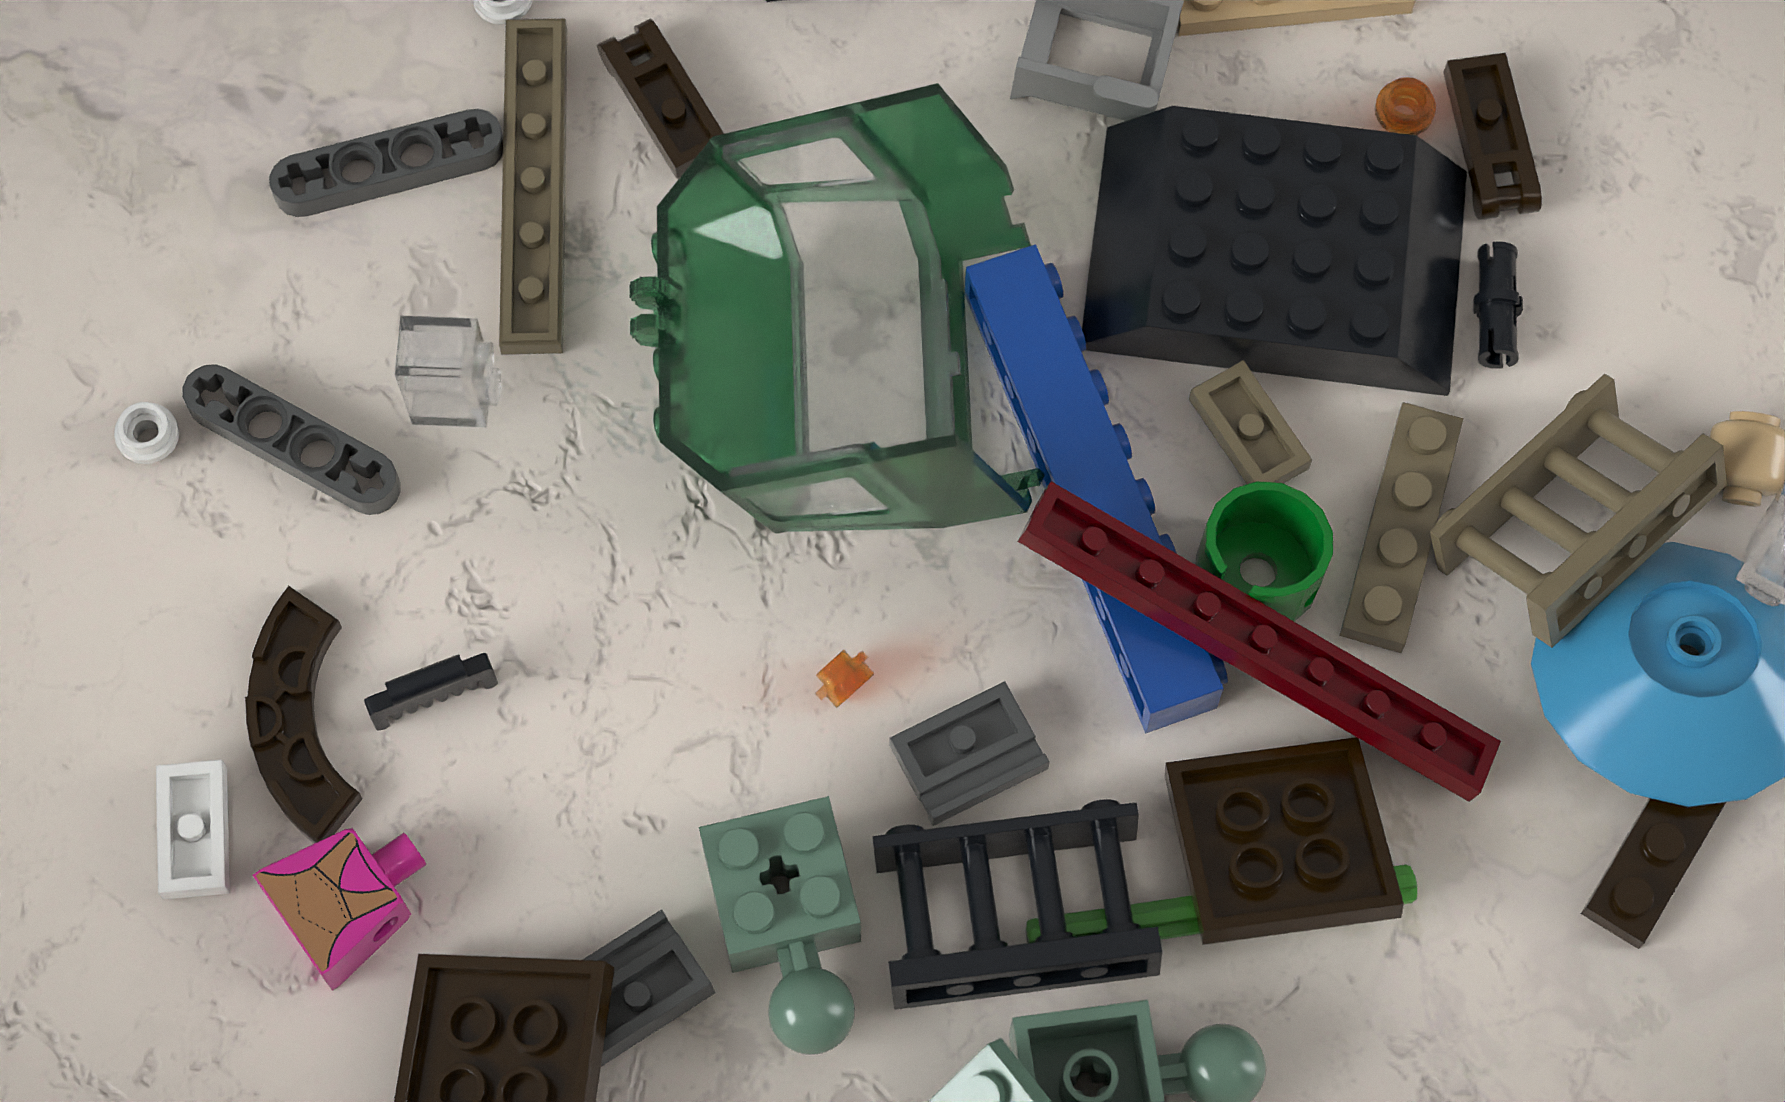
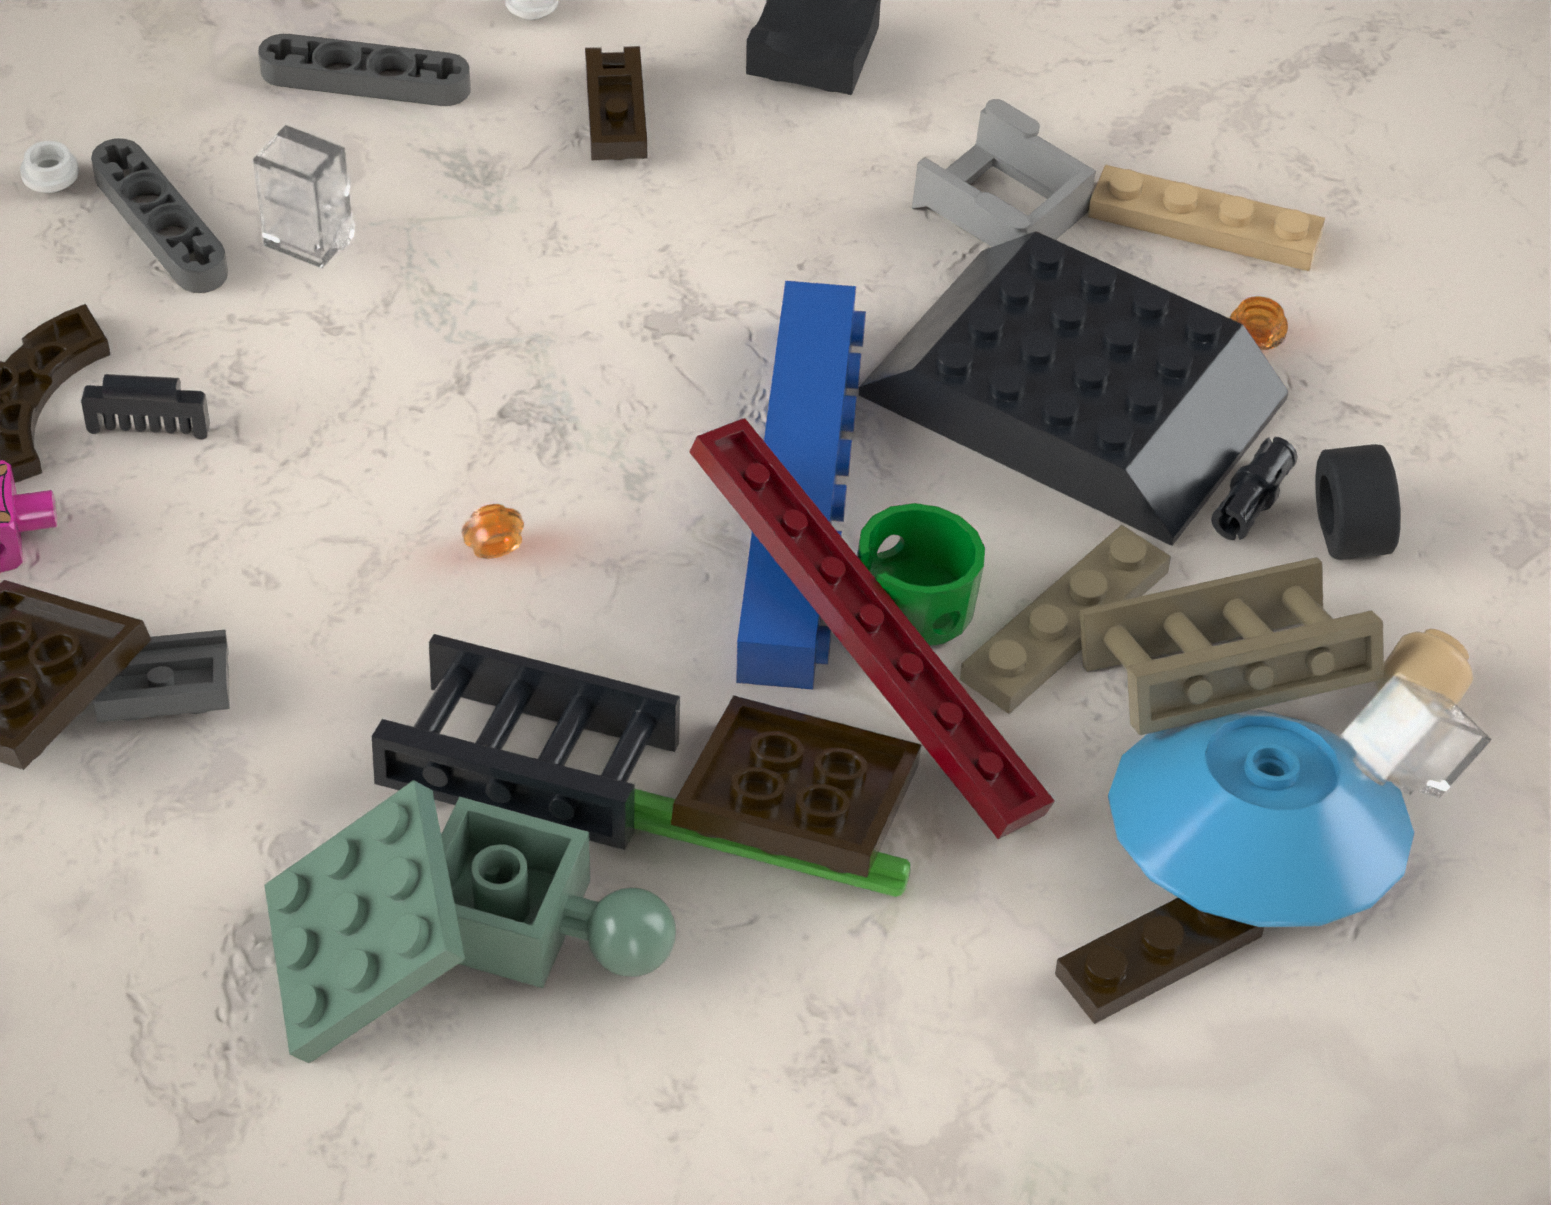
camera: 25 degrees right, 20 degrees down
dark tan tile [499,18,567,355] -> none
windscreen [629,83,1045,534] -> none
sand green brick [699,796,861,1055] -> none
dark grey plate [889,681,1050,826] -> none
dark tan plate [1189,360,1312,484] -> none
dark brown plate [1443,52,1542,220] -> none
none -> black tyre [1315,444,1401,560]

